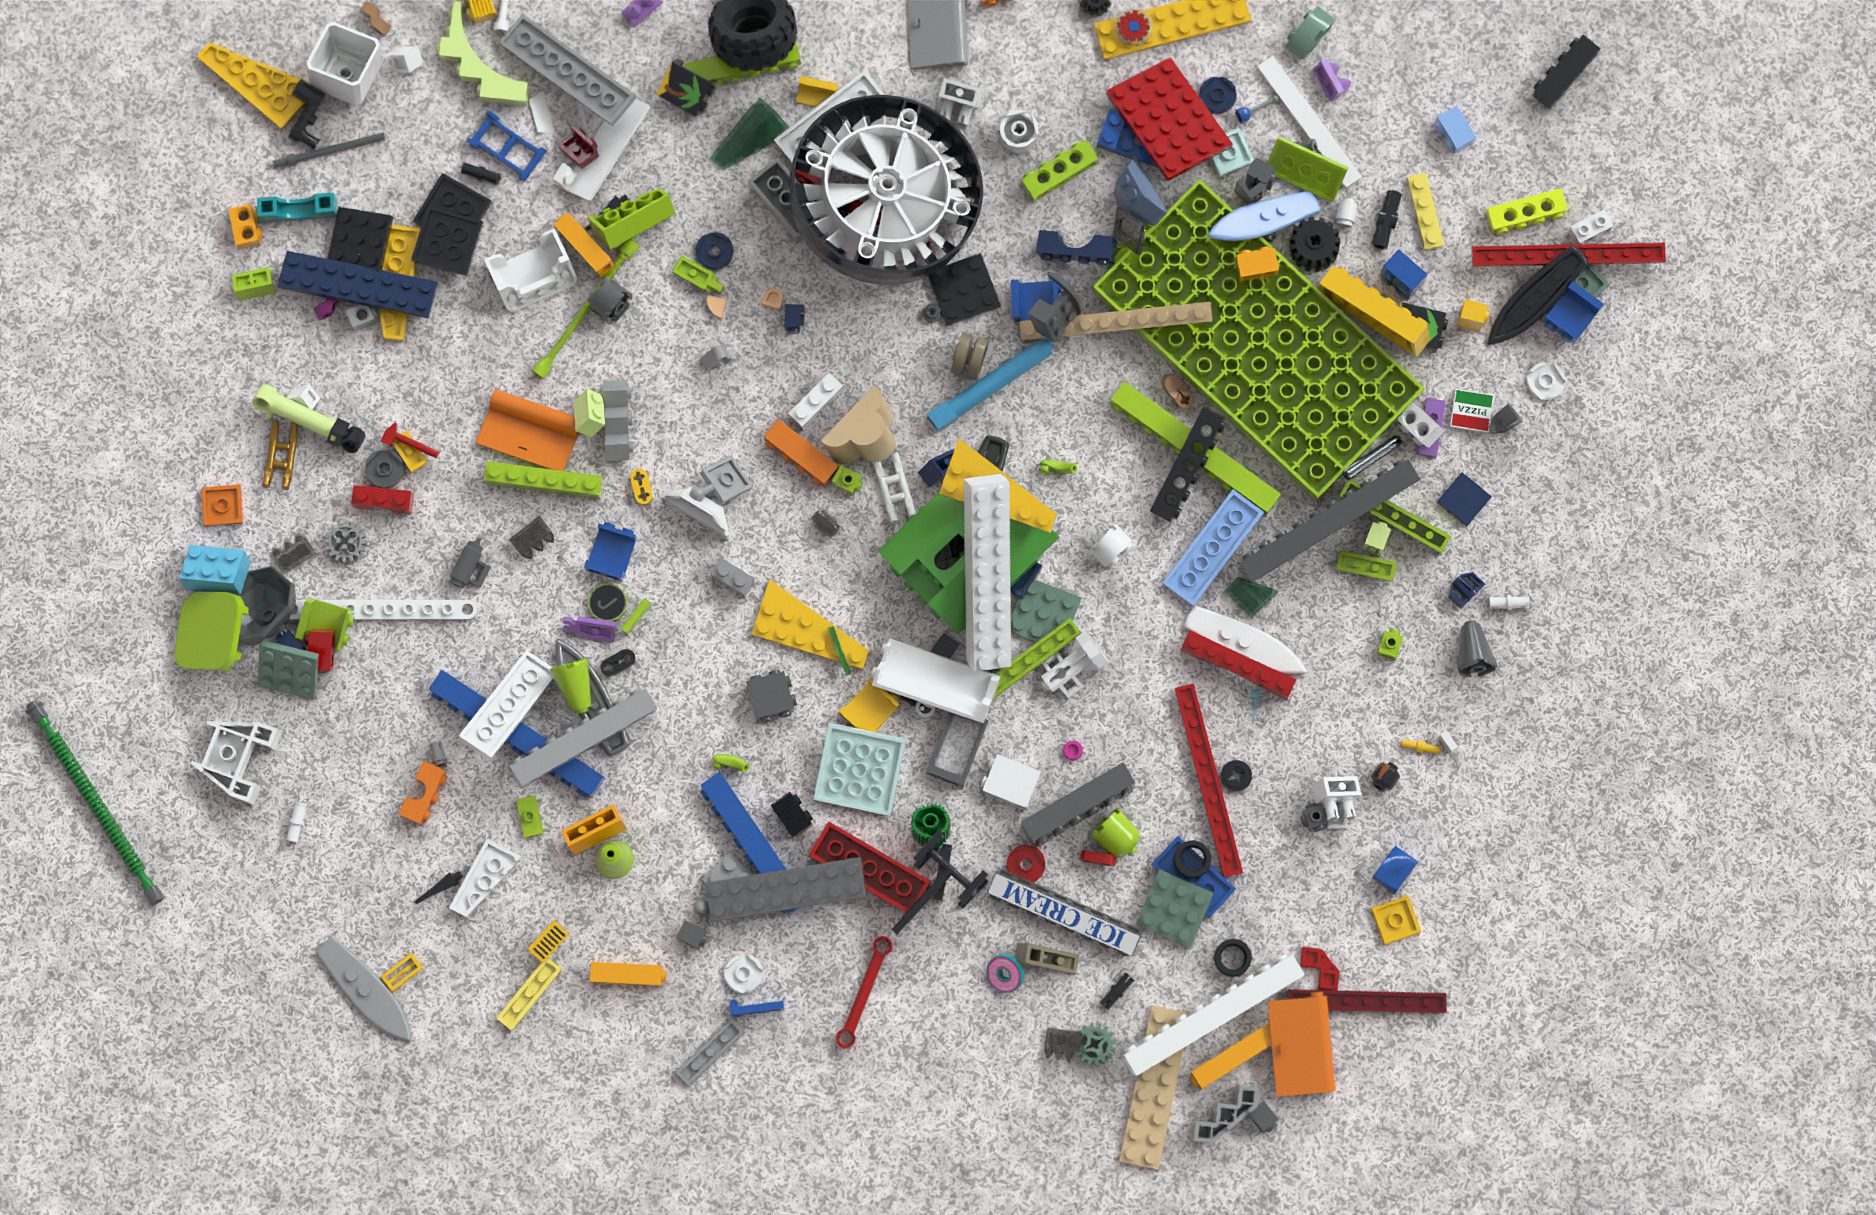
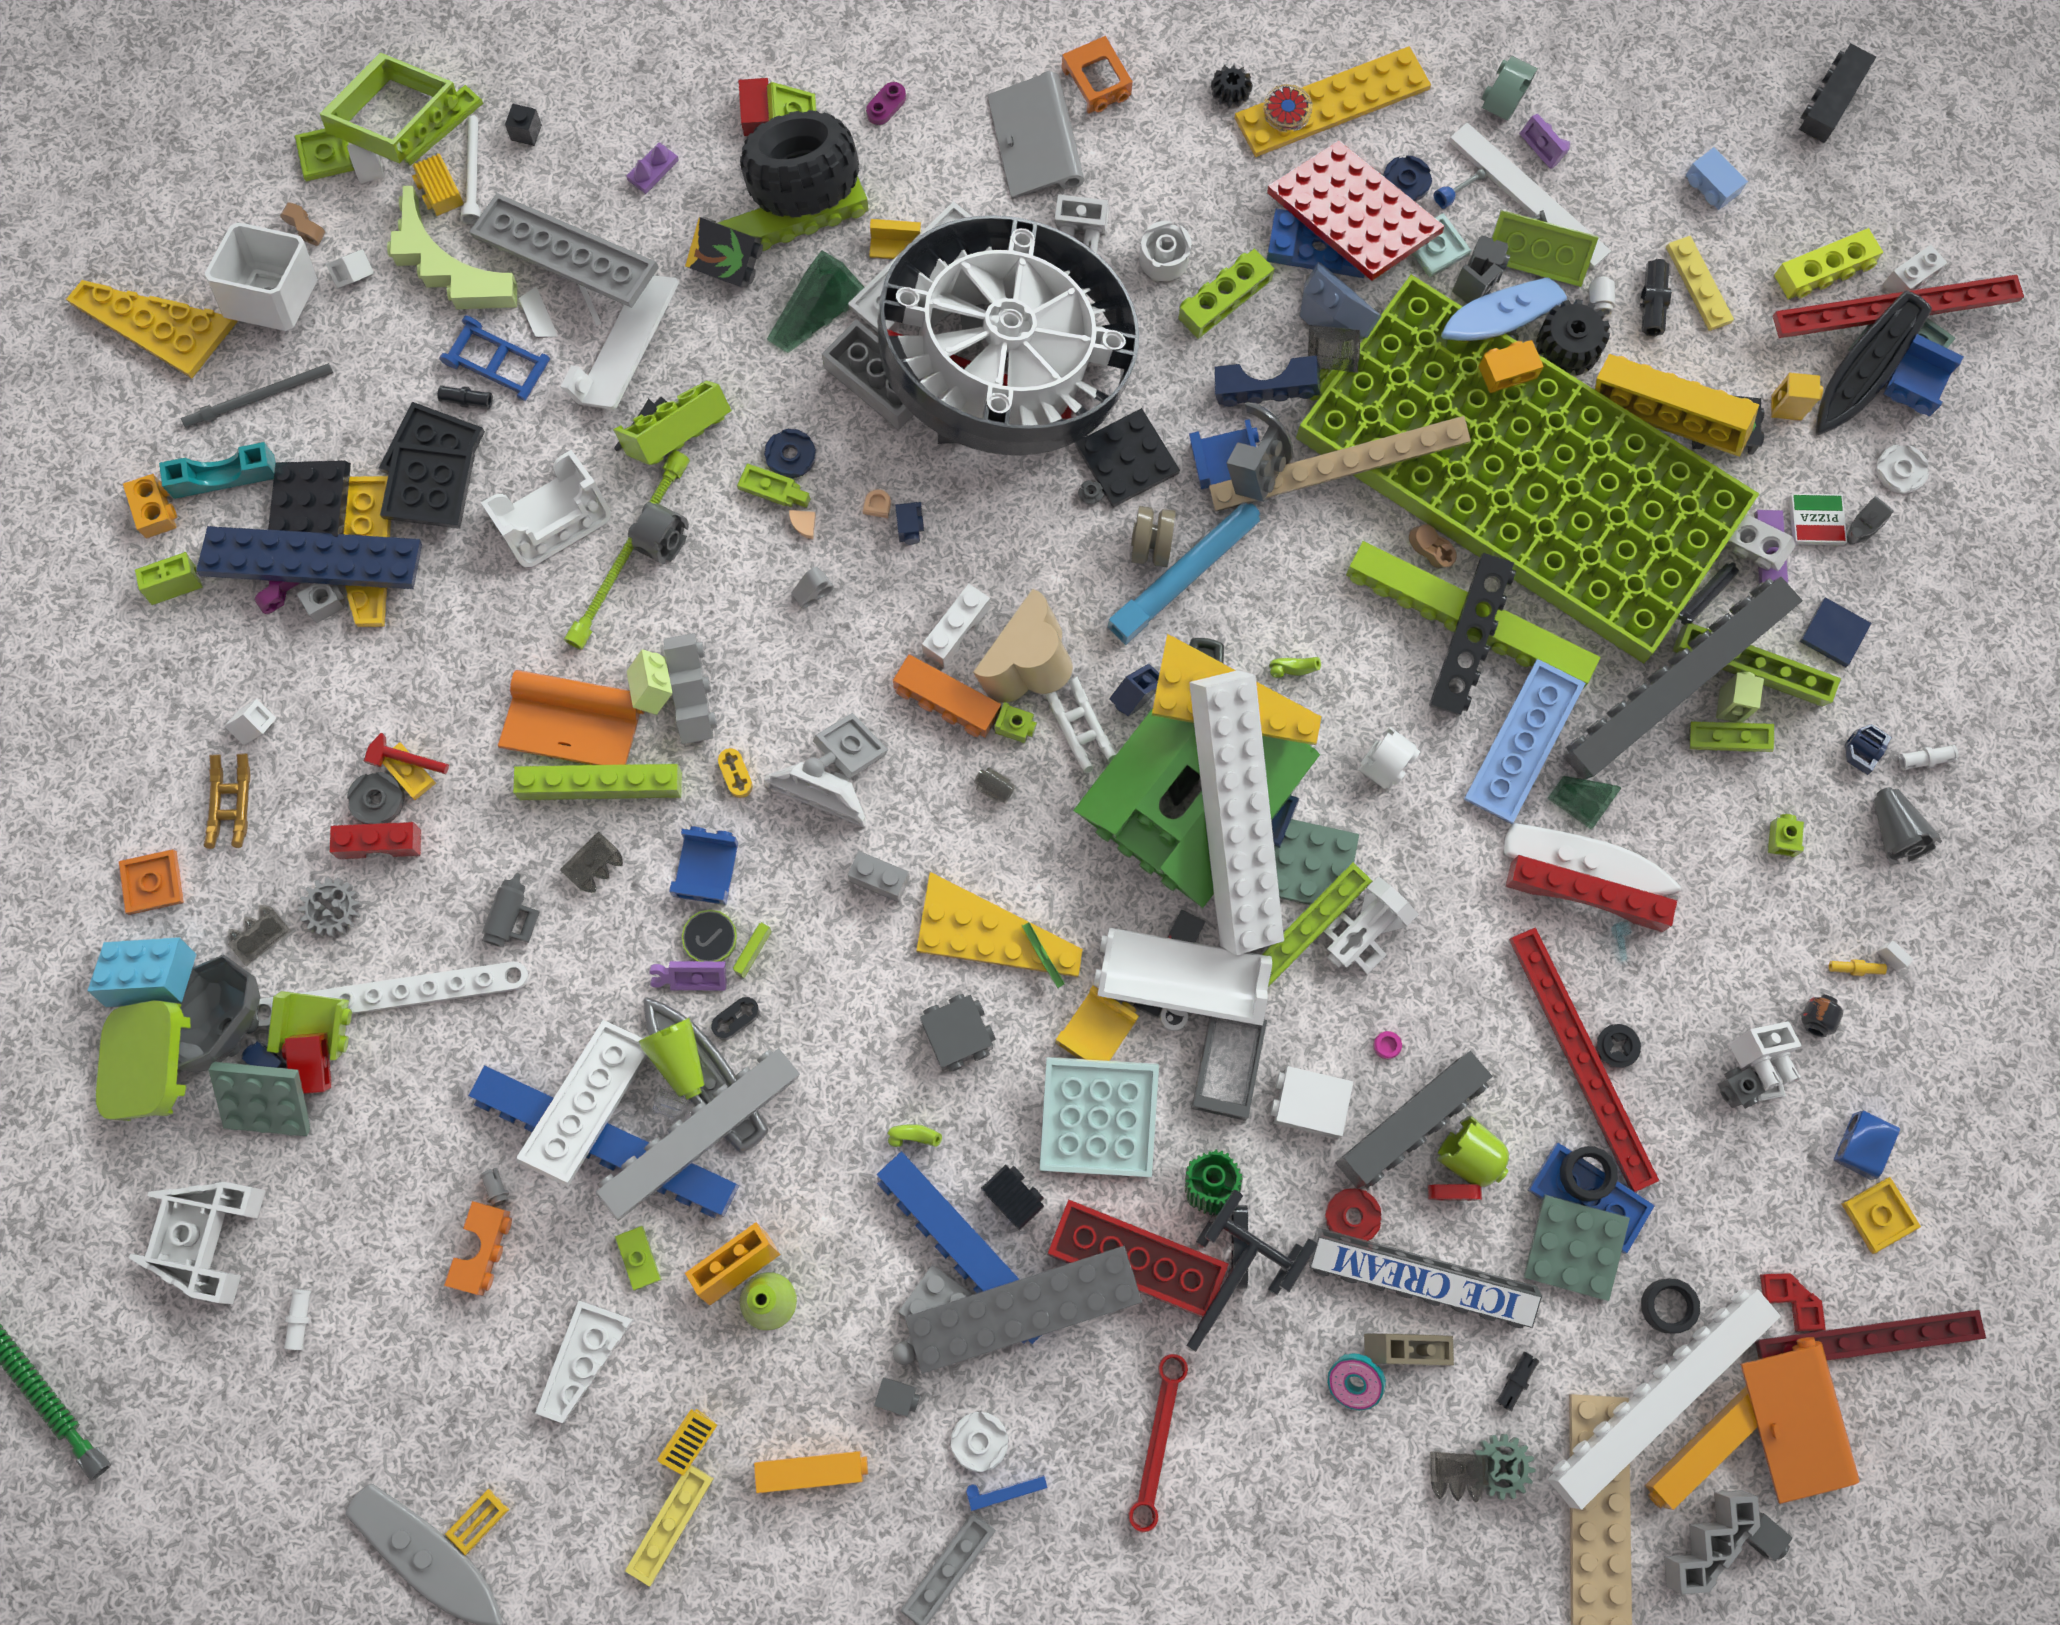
camera: 15 degrees left, 5 degrees down
yellowish green piece [252,385,366,453] -> none
black piece [287,79,326,150] -> none
black piece [415,871,463,904] -> none
light orange brick [554,212,615,278] -> none
dark red bracket [558,125,599,169] -> none
blue brick [1380,249,1428,300] -> none

